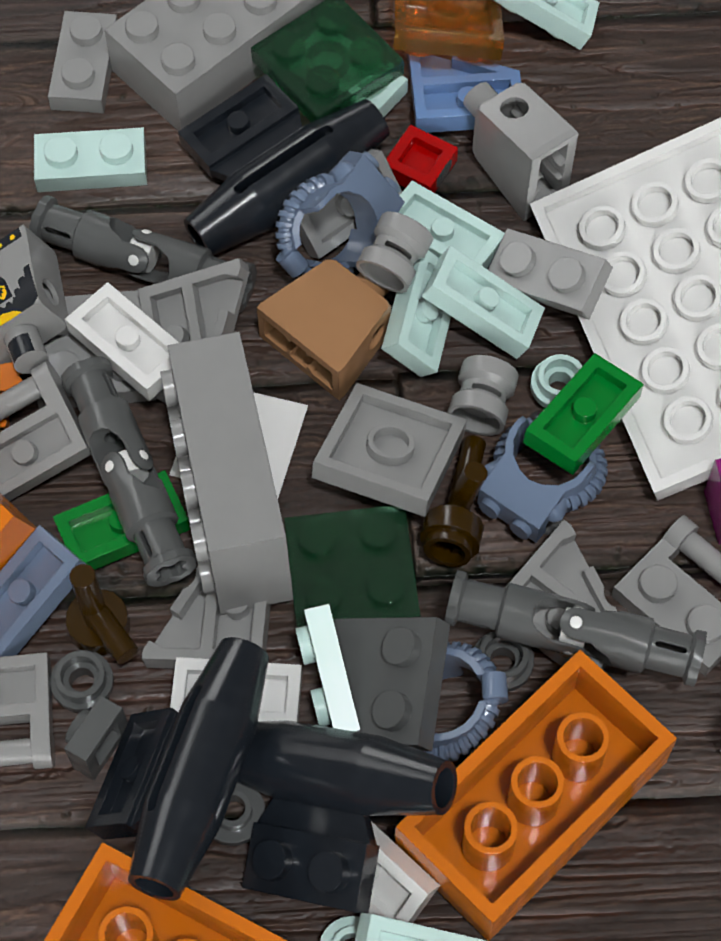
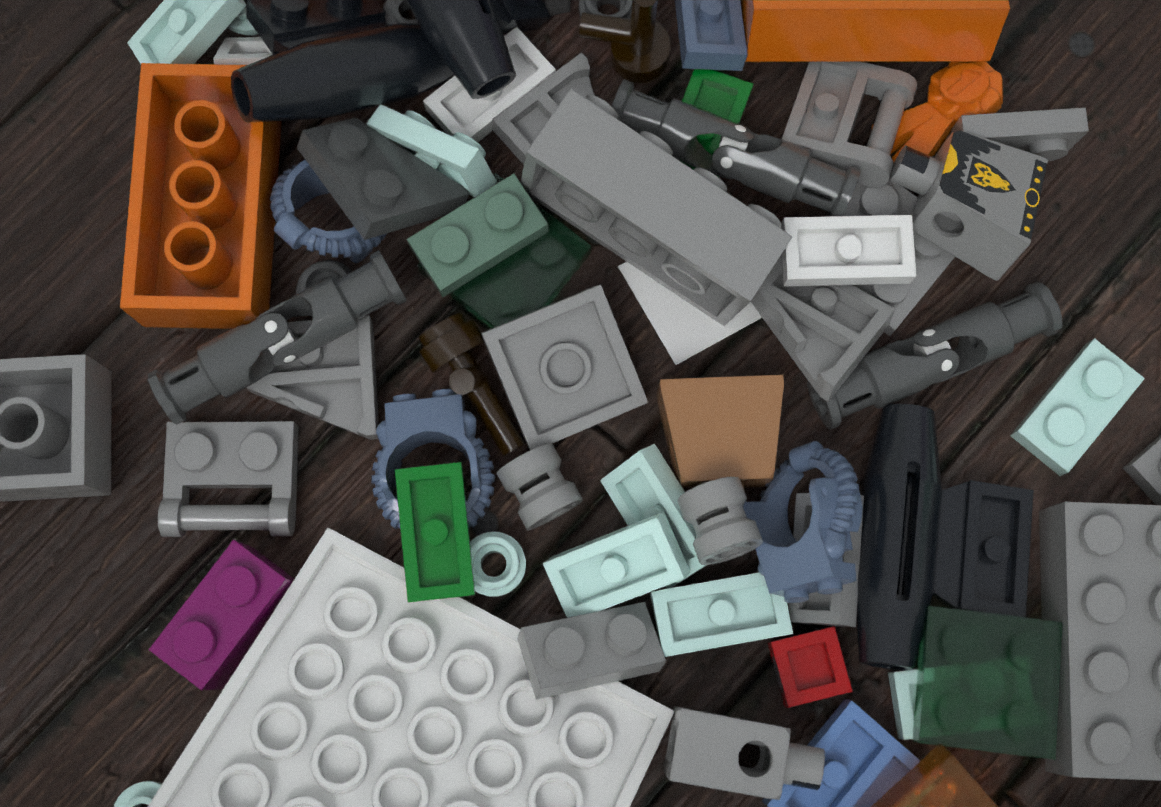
camera: 135 degrees right, 15 degrees up
none -> sand green plate [407,174,549,297]

